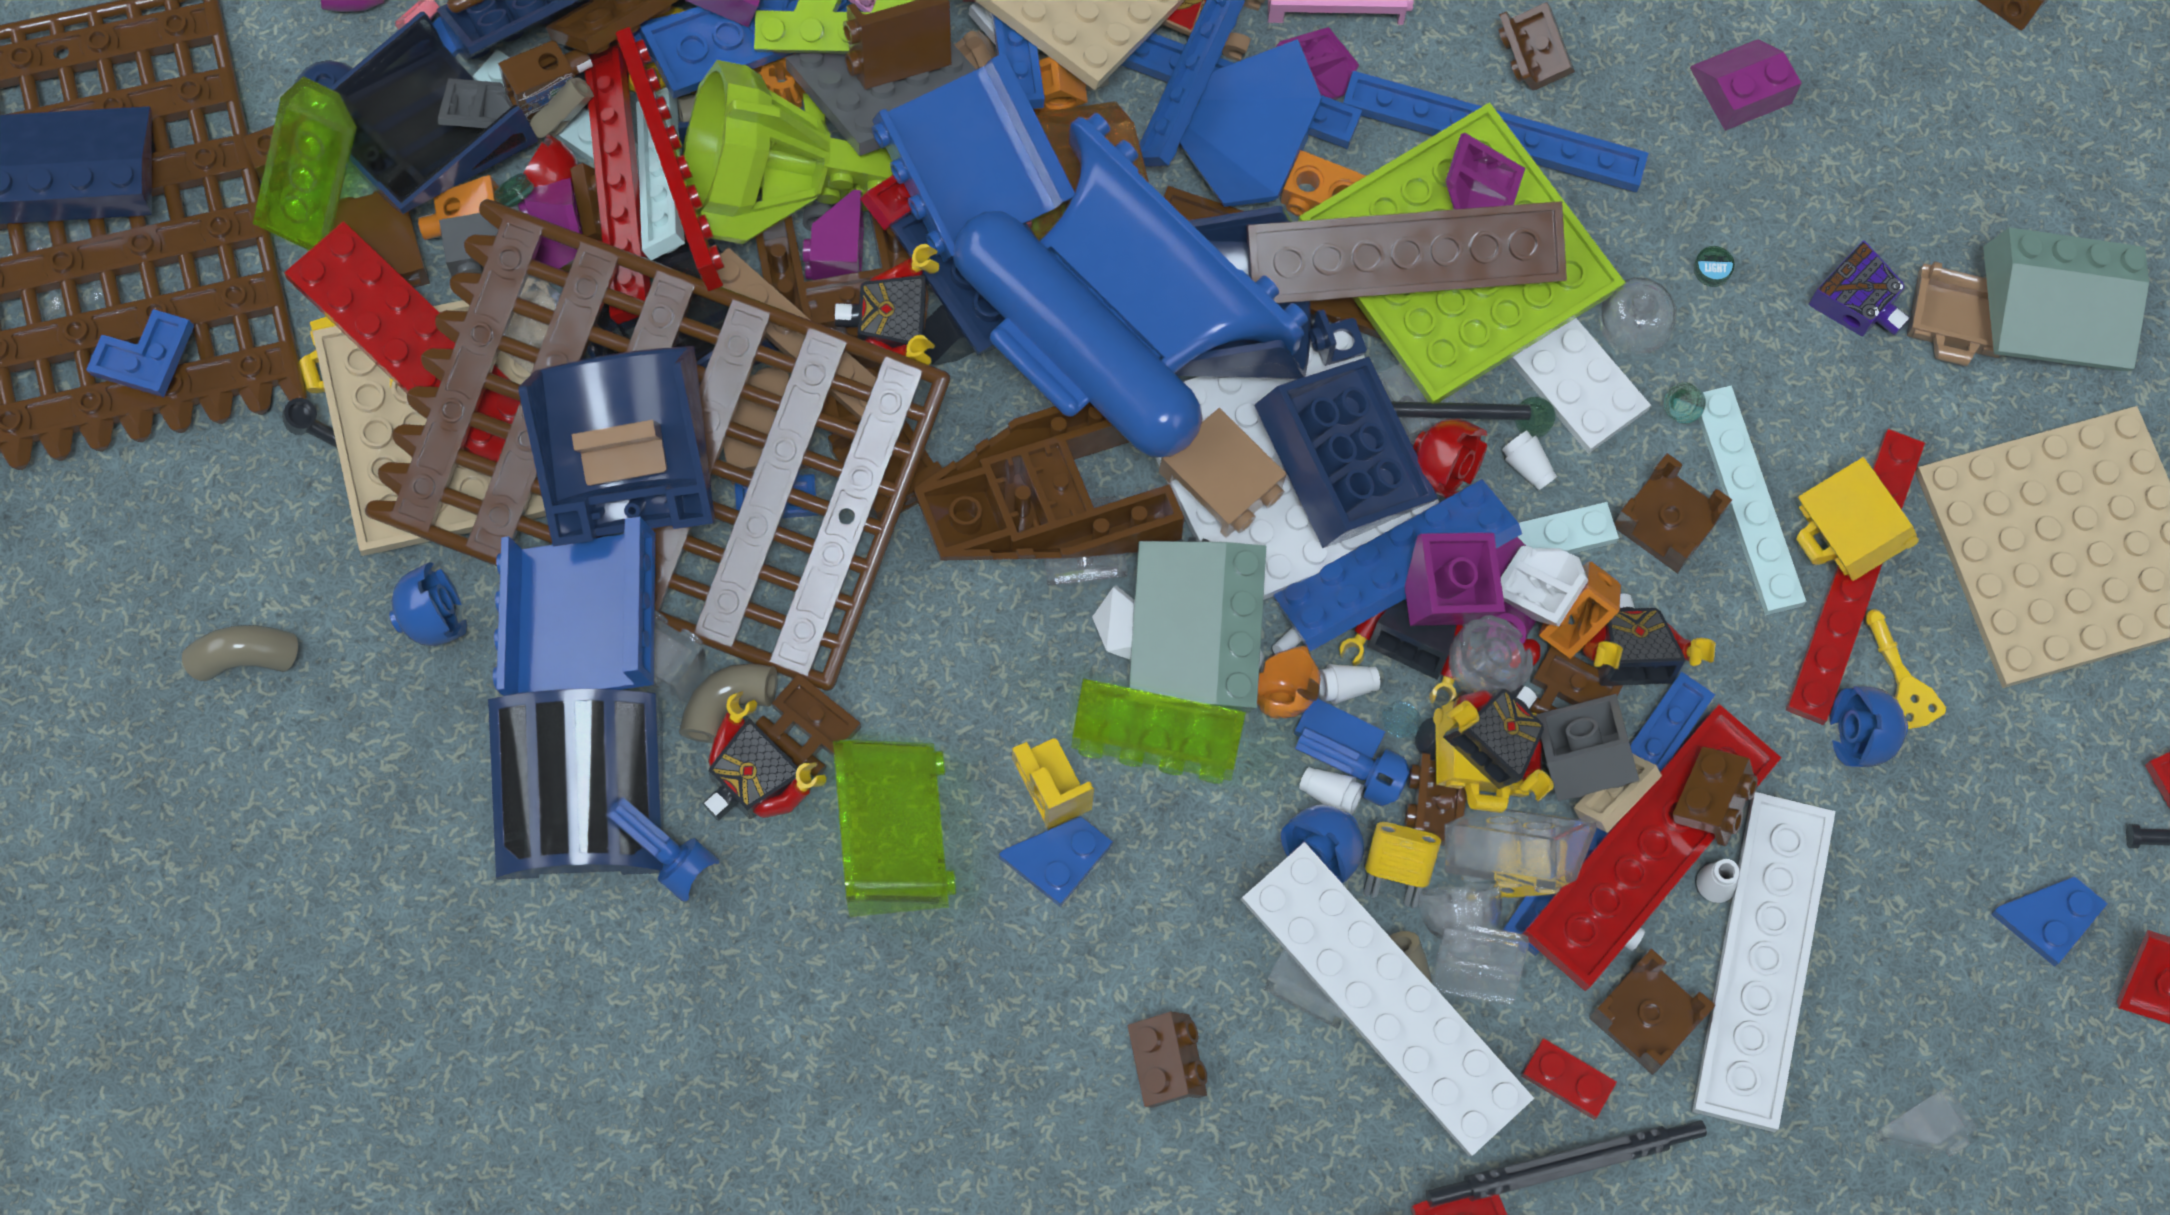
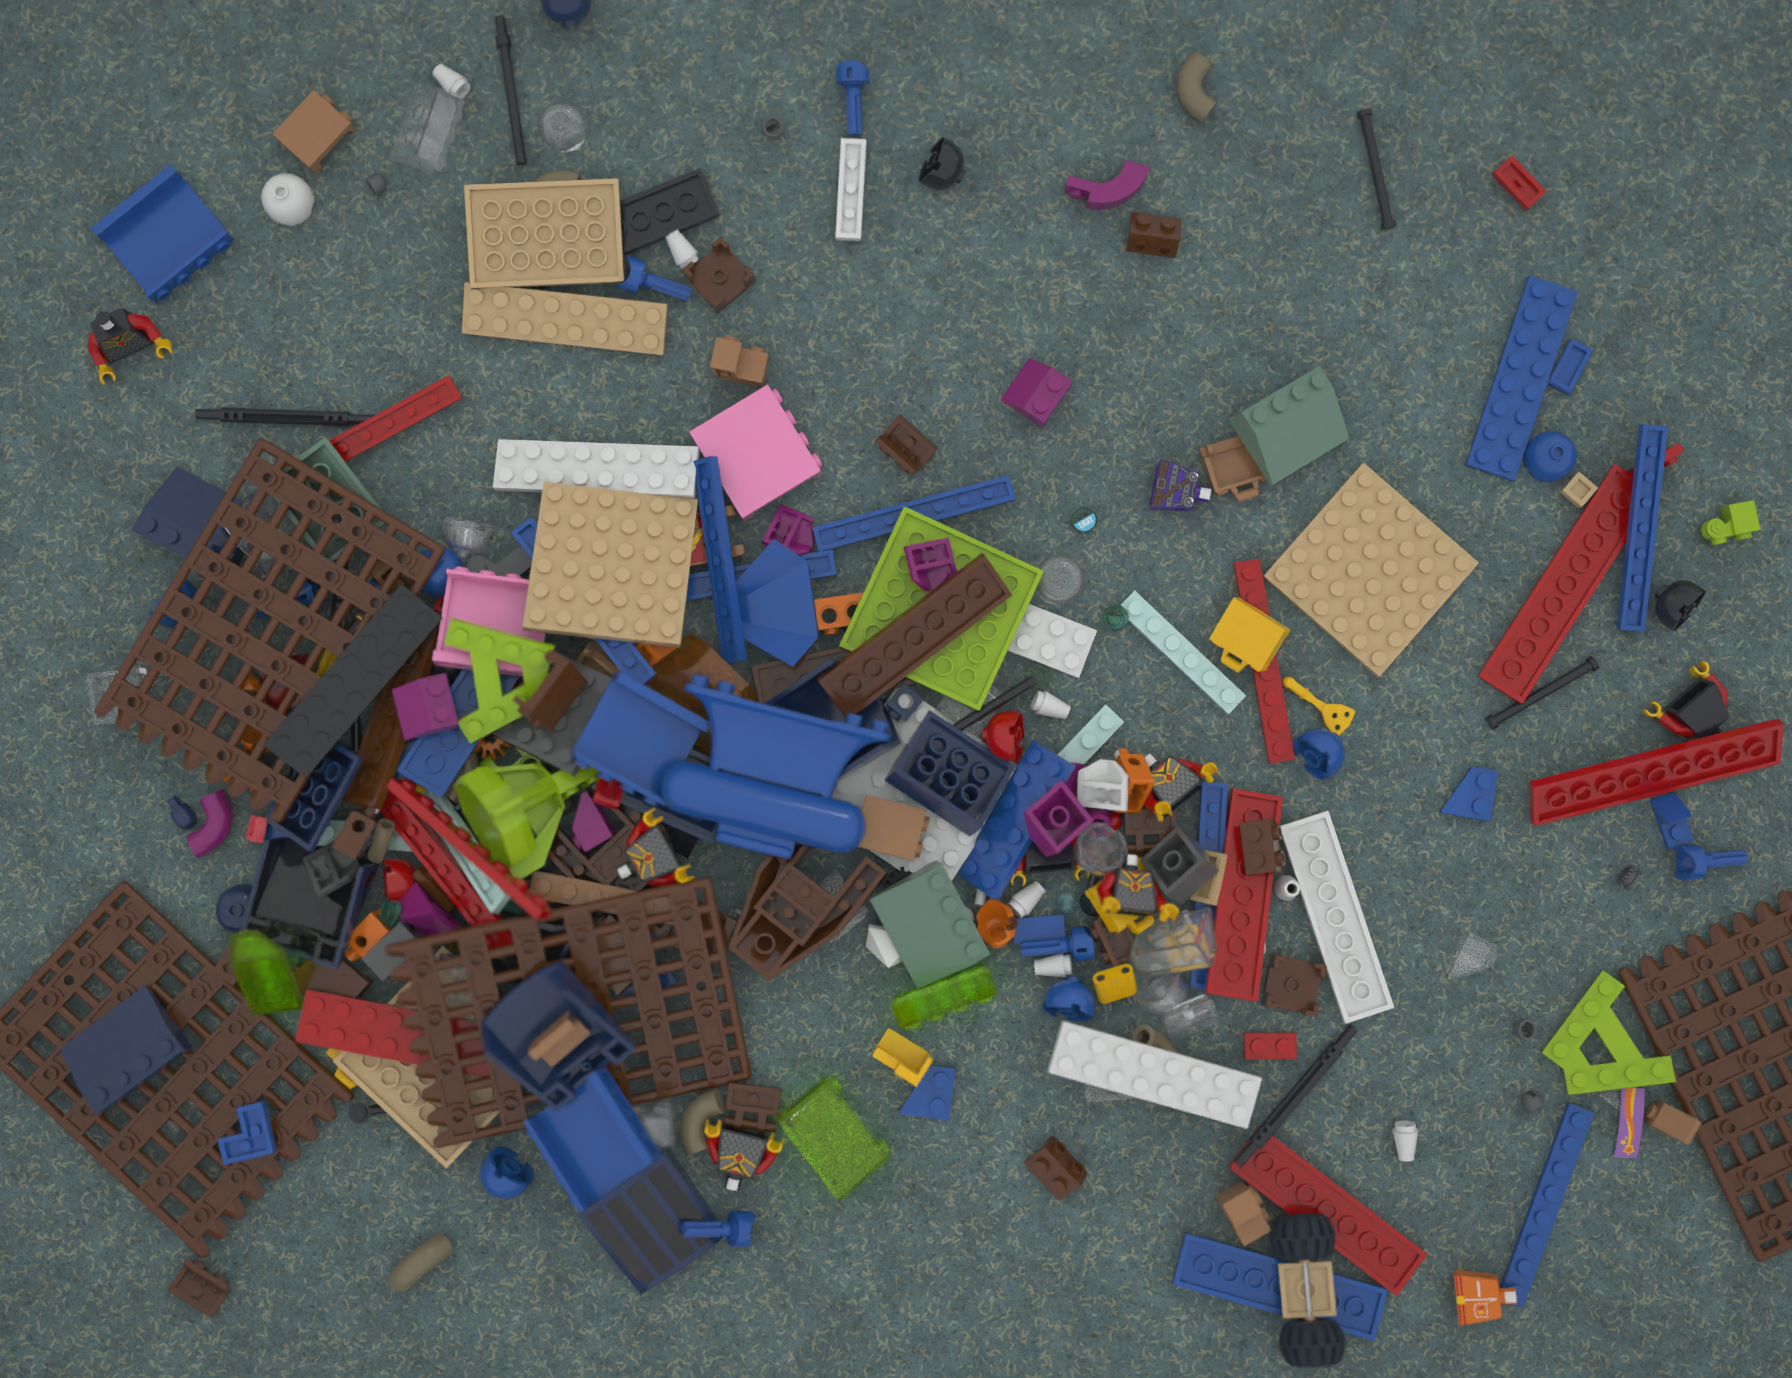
camera: 30 degrees left, 15 degrees up
reddish brown panel [1614,453,1733,574] -> none

